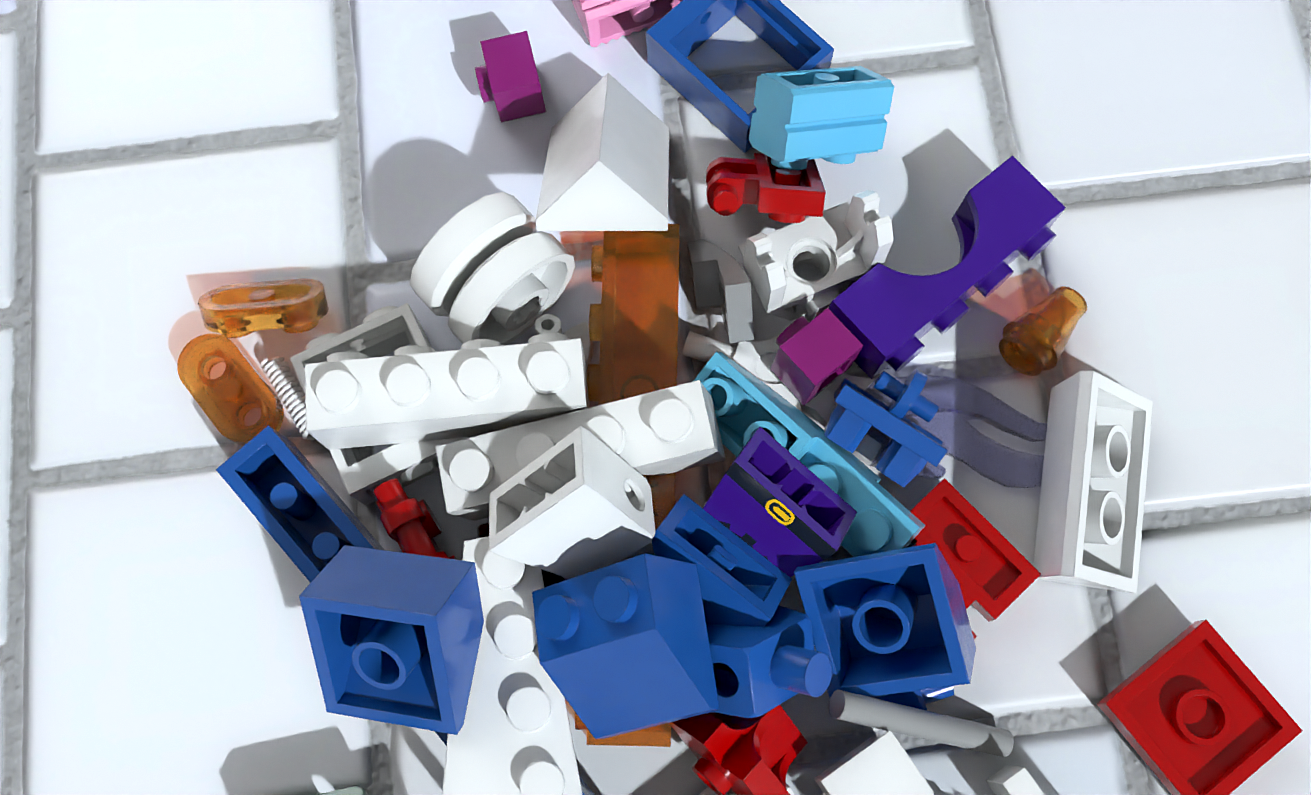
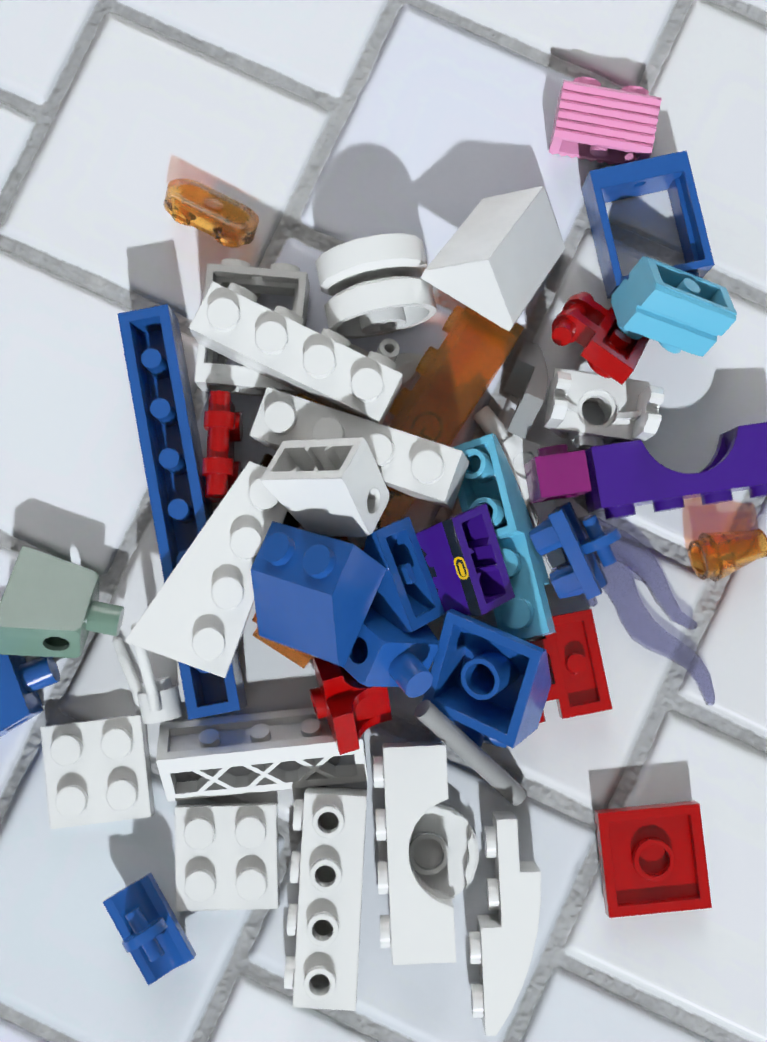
camera: 30 degrees right, 10 degrees up
clear orange plate [177,334,284,446] -> none
white piece [260,356,315,440] -> none
blue slope [299,545,484,735] -> none
magenta plate [475,31,546,123] -> none
white slope [1033,371,1153,593] -> none

